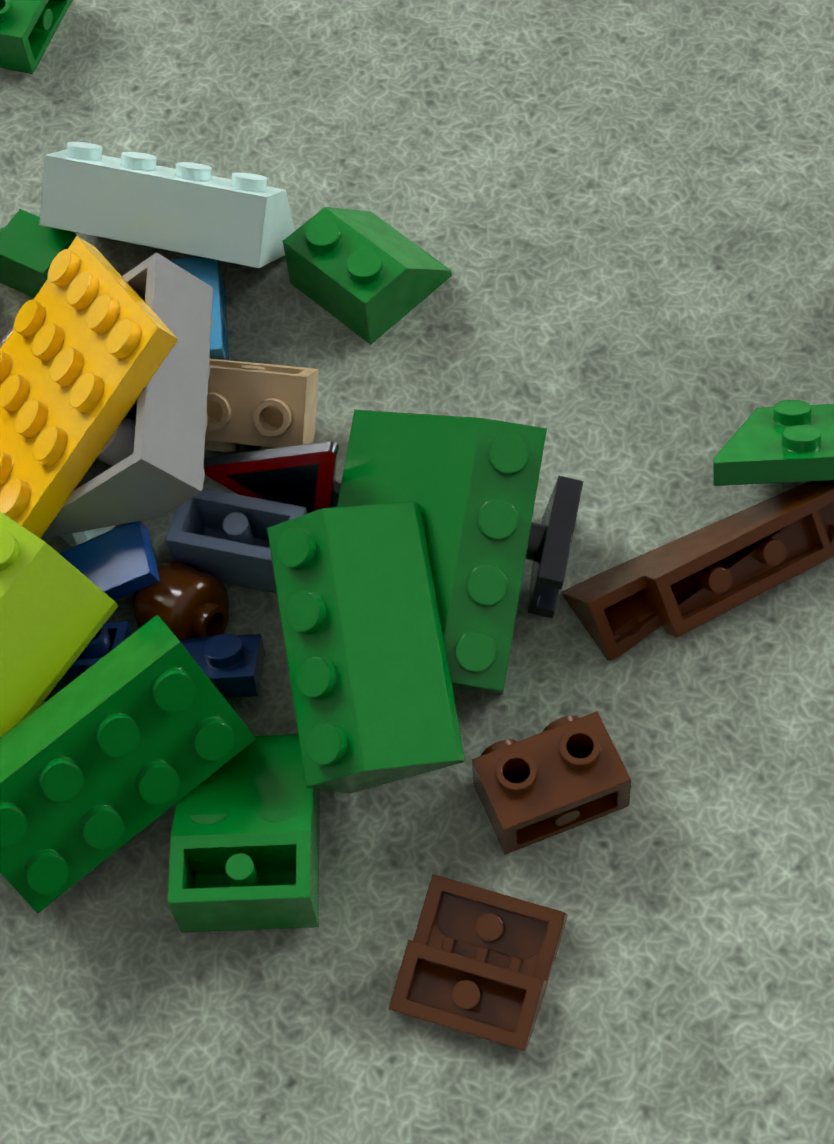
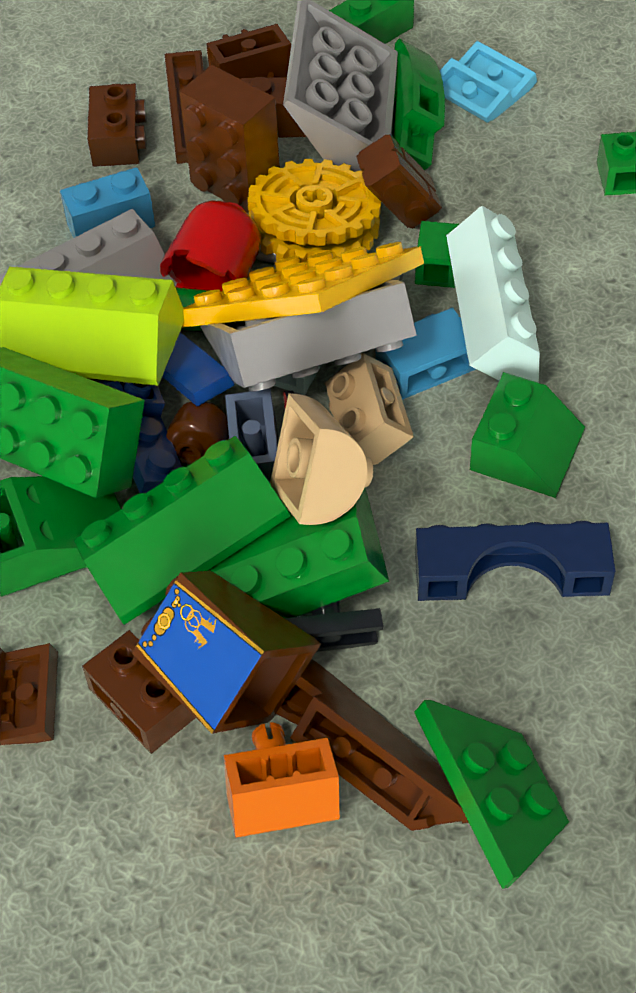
camera: 65 degrees right, 5 degrees down
none -> slope [132,571,321,734]
none -> orange brick [224,722,340,838]
none -> tan brick [270,393,373,525]
none -> dark blue arch [415,521,616,601]

